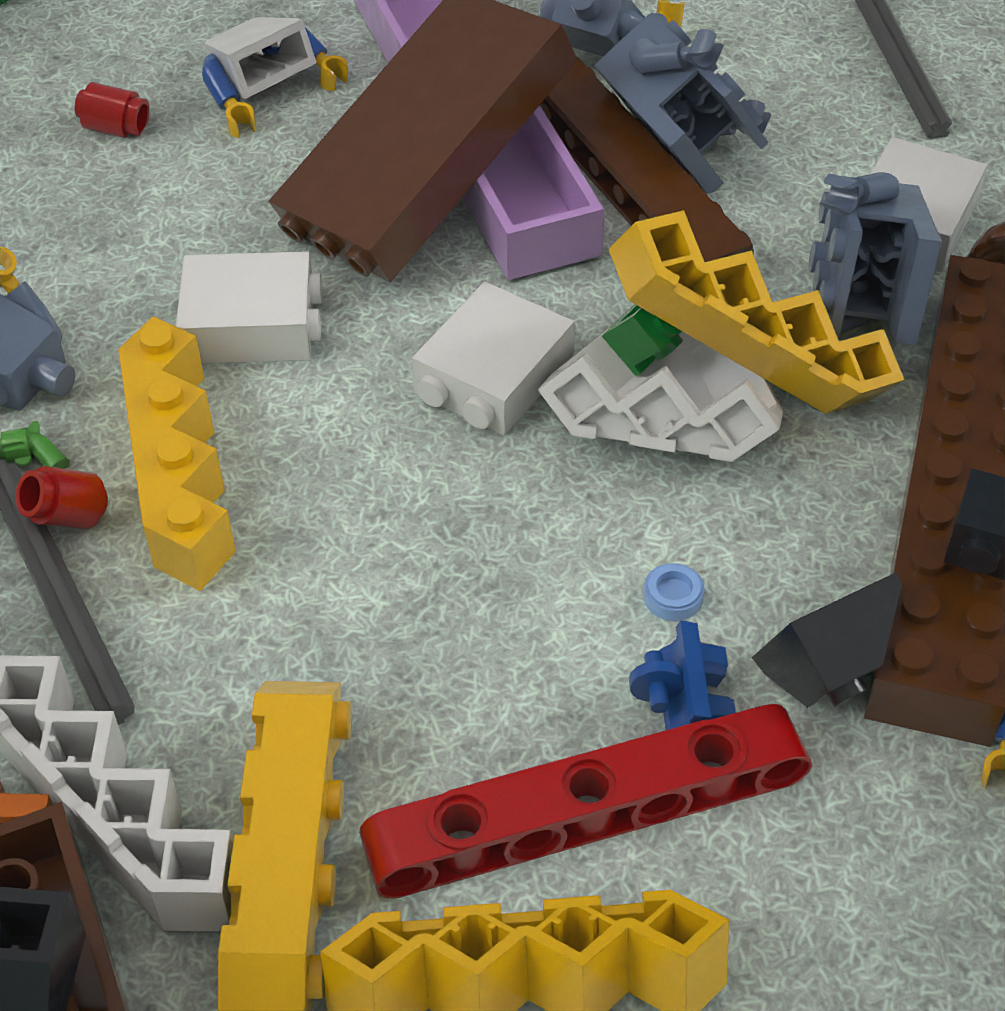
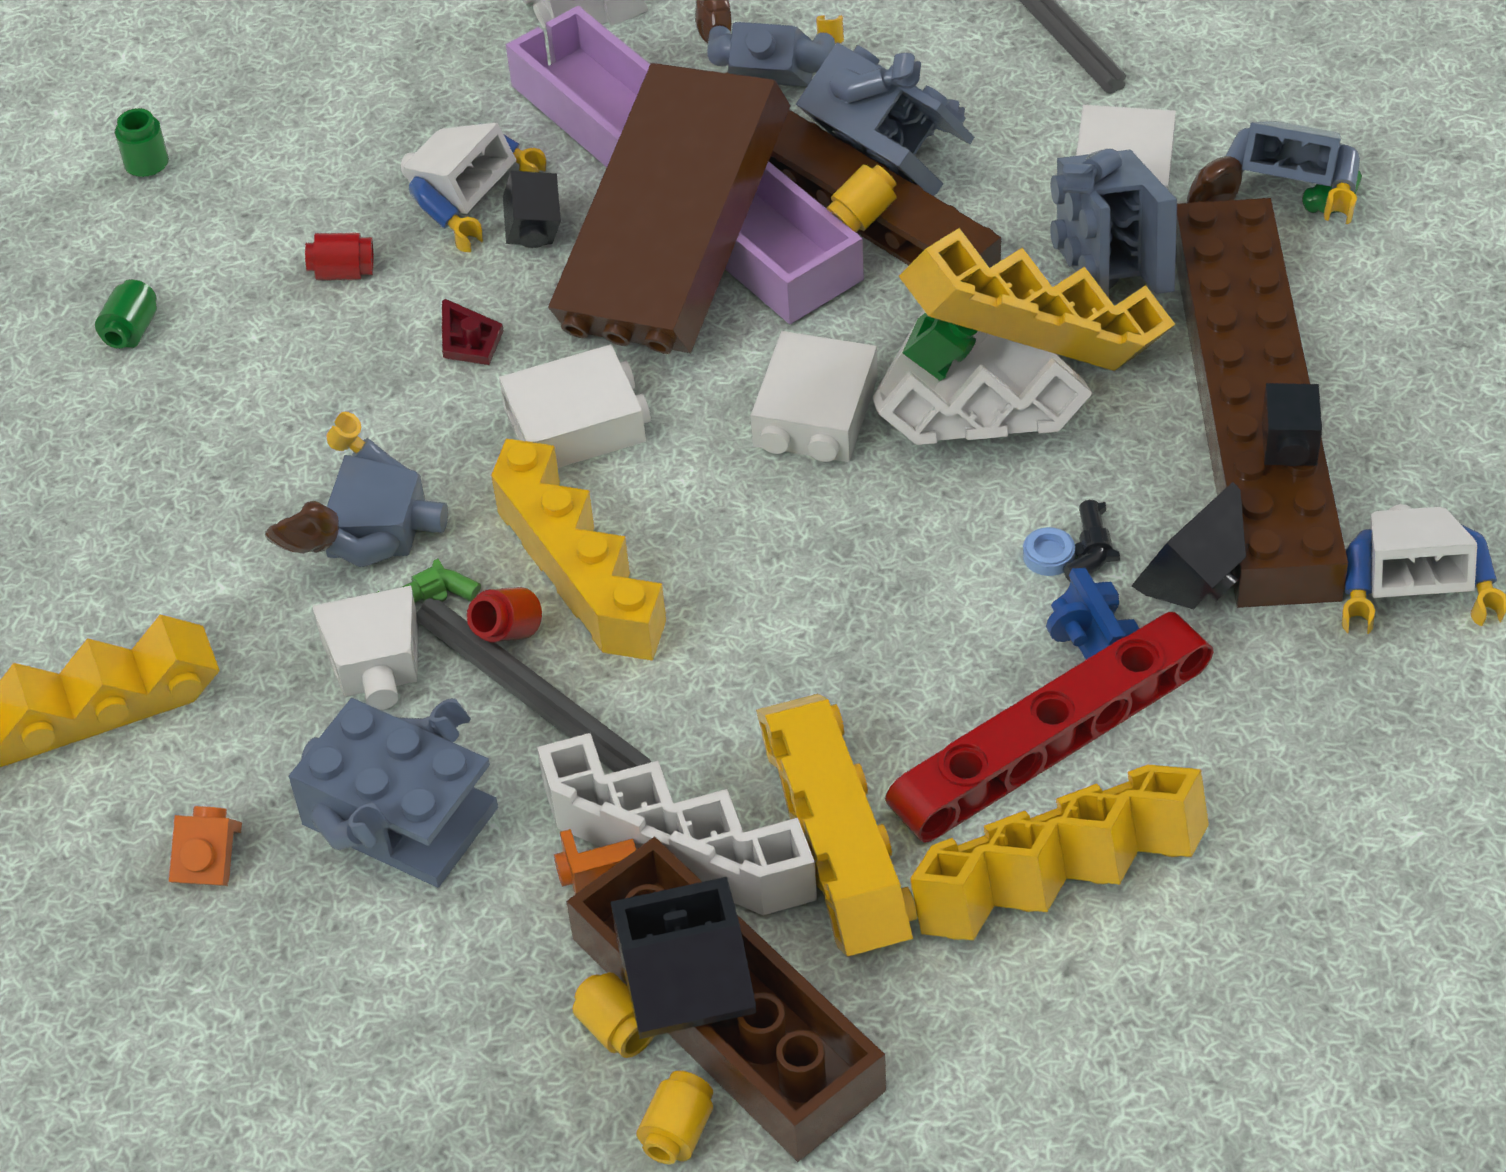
camera: 15 degrees left, 0 degrees up
none -> dark red piece [442,299,504,365]
none -> black brick [503,171,561,248]
none -> yellow brick [826,164,897,233]
none -> black piece [1063,500,1120,582]

